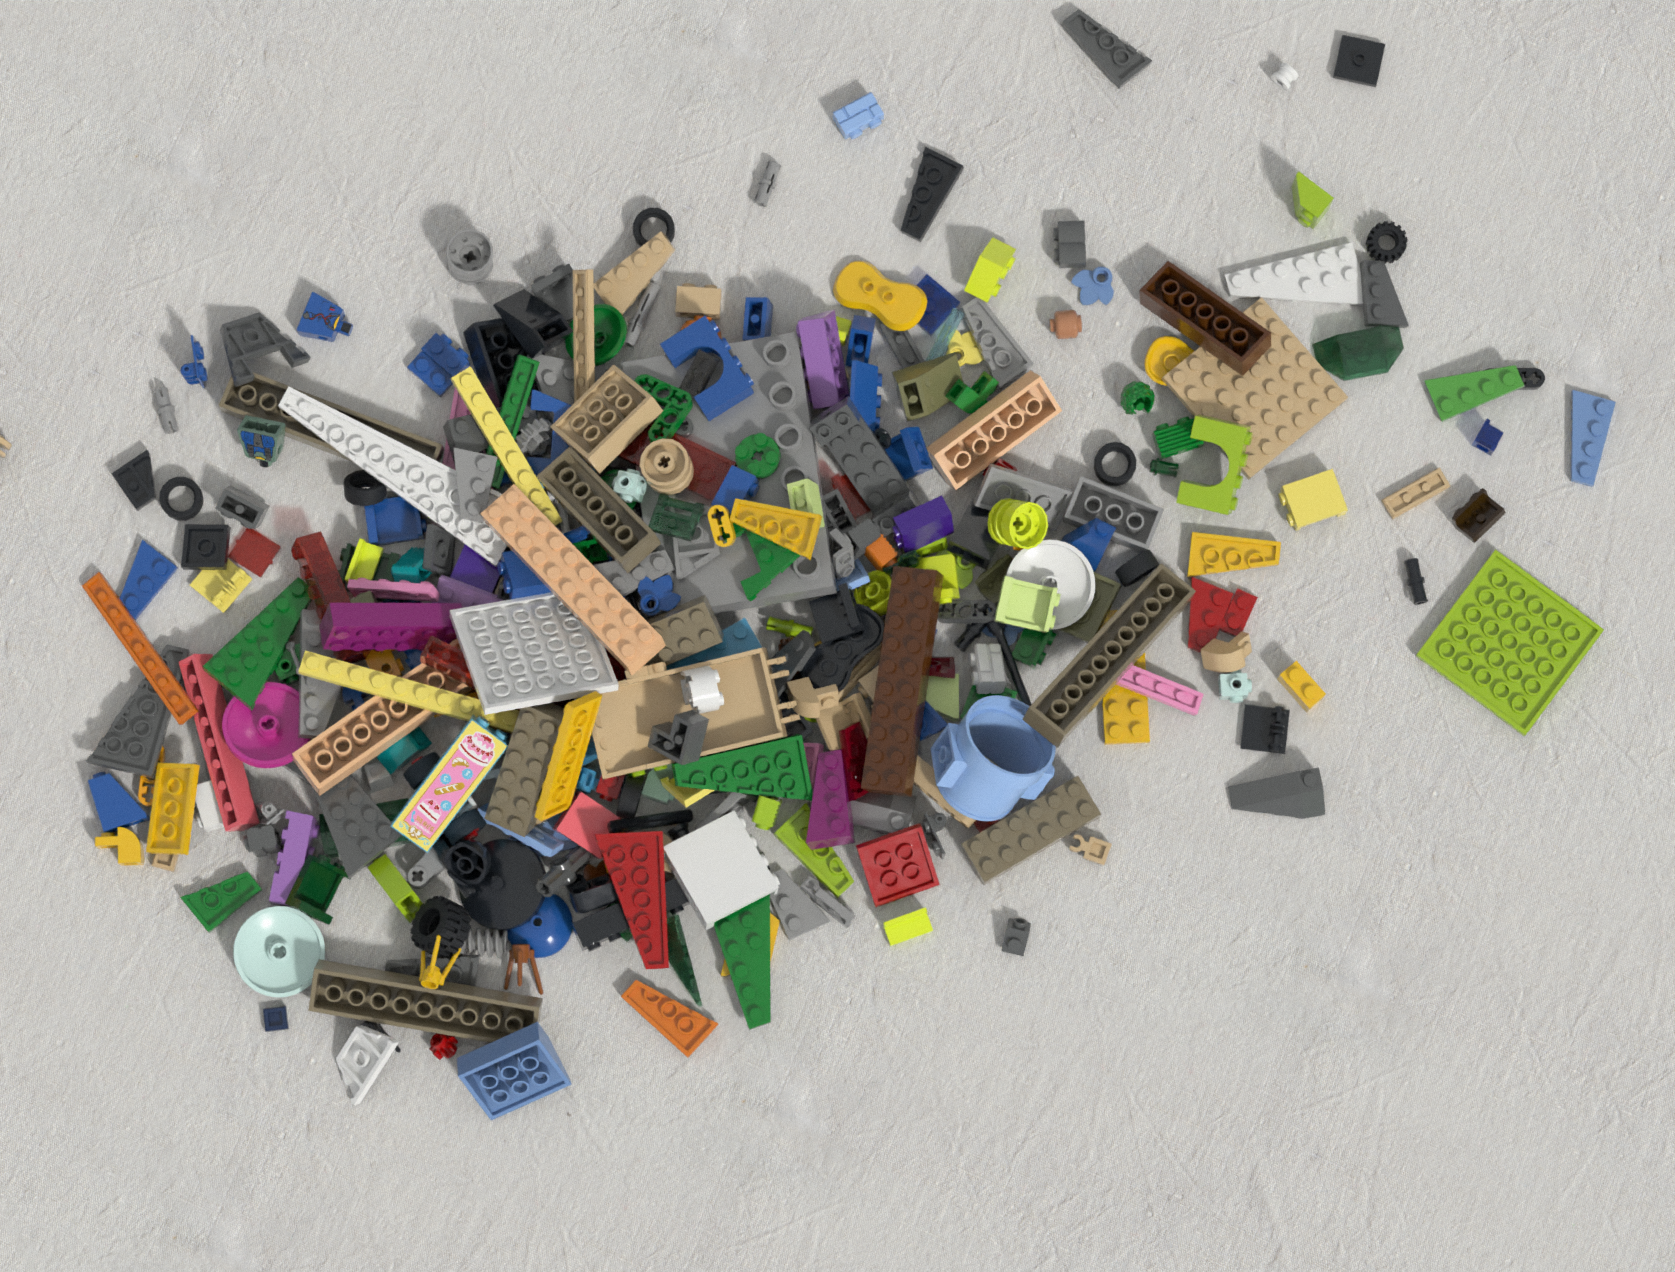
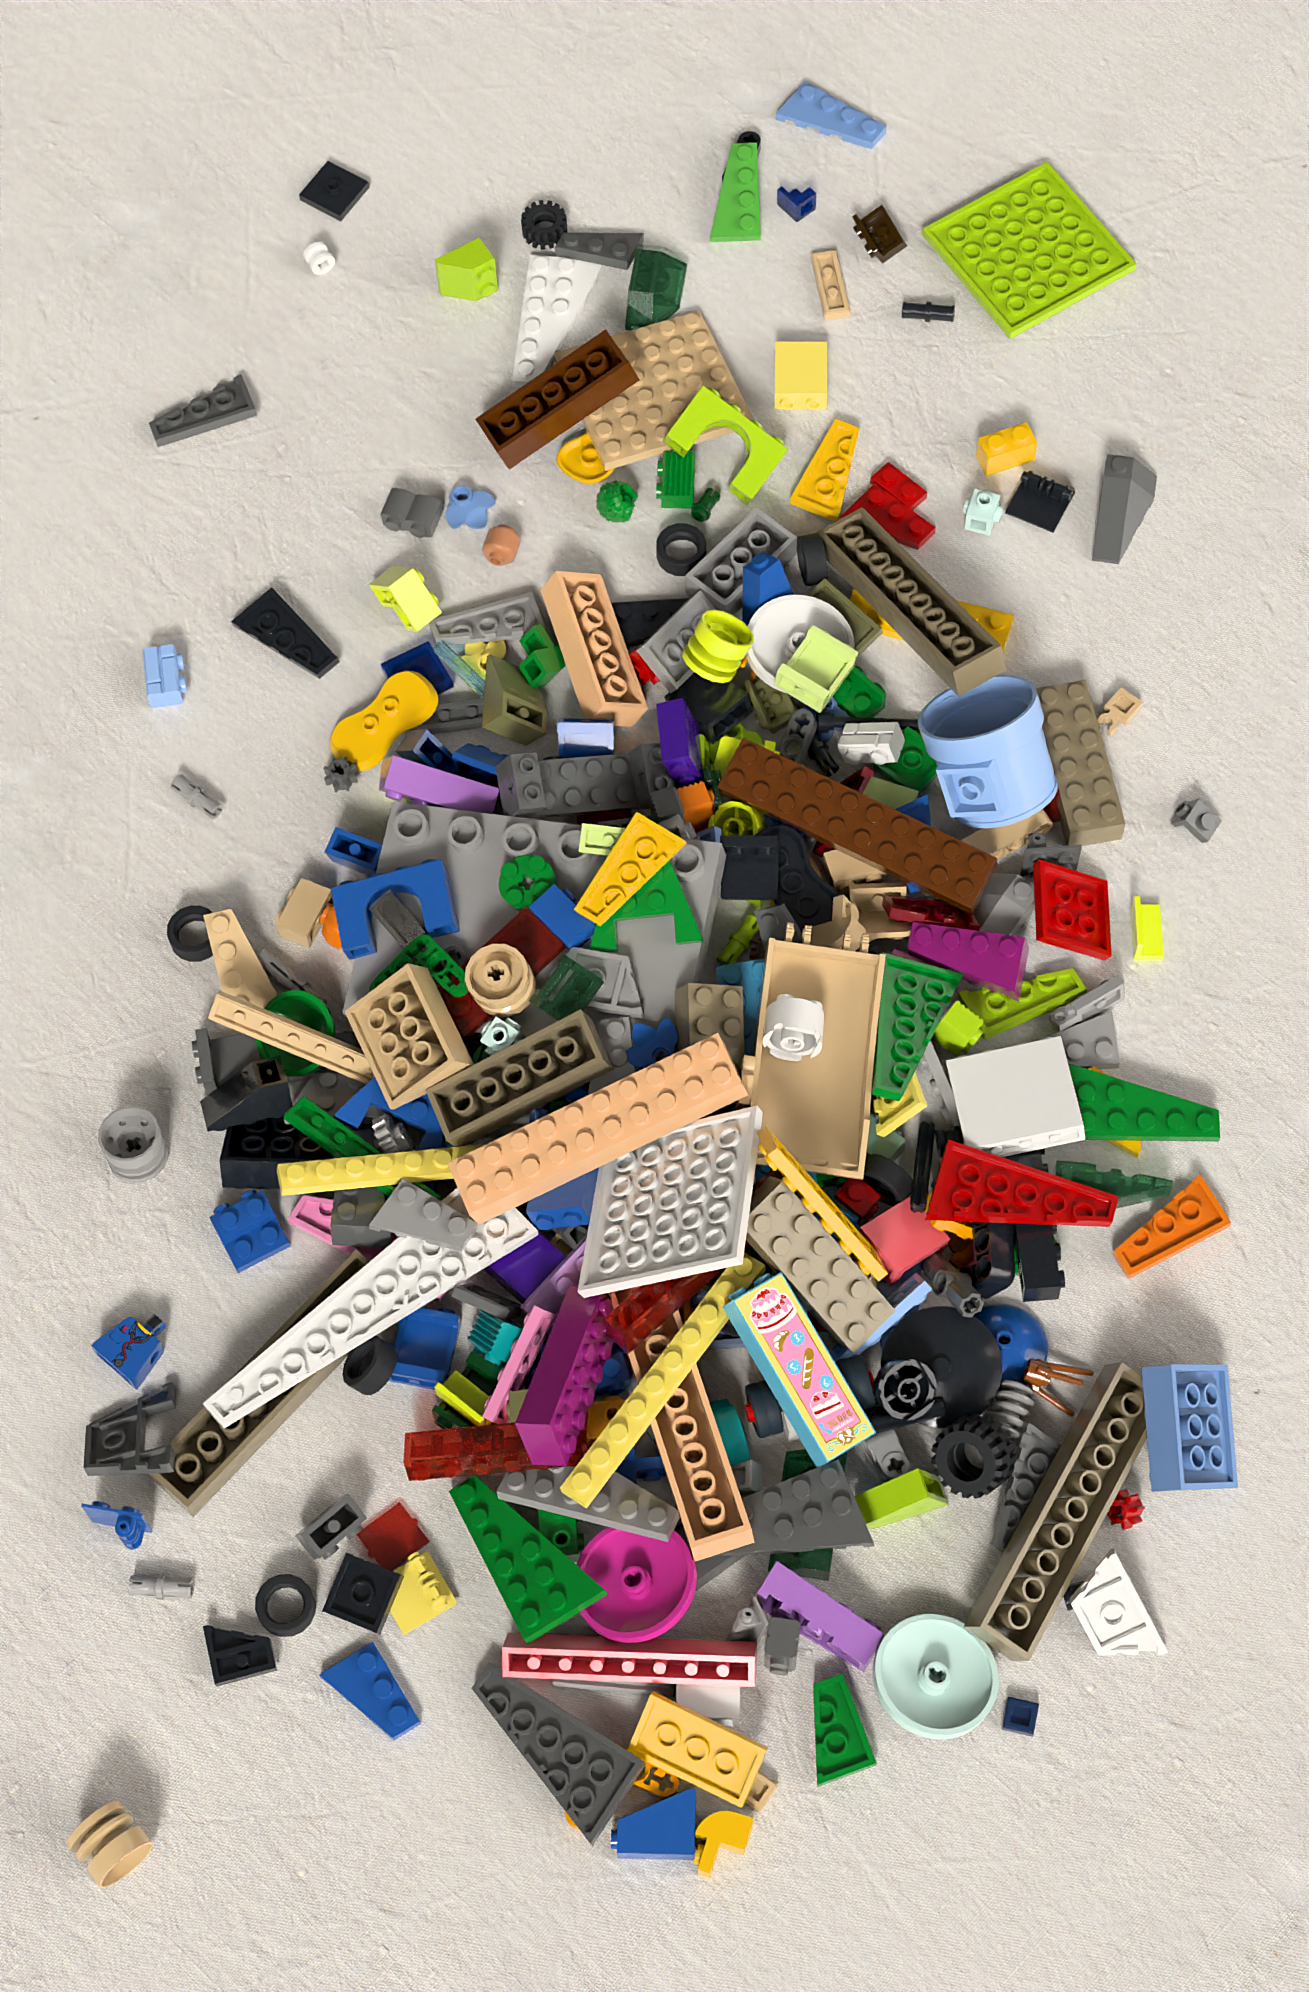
camera: 65 degrees left, 15 degrees down
orange tile [82,572,199,725] -> none
torso [237,415,286,467] -> none
dark green panel [285,854,351,925] -> none
light grey hinge [286,642,301,675] -> none
yellow plant [419,935,461,989] -> none
dark grey brick [648,710,709,765] -> none
yellow beam [708,505,736,547] -> none
bright pink plate [1116,665,1203,716] -> none
tan brick [1201,631,1252,673] -> none
none -> dark grey gear [324,757,358,793]
none -> black wing [611,598,689,647]

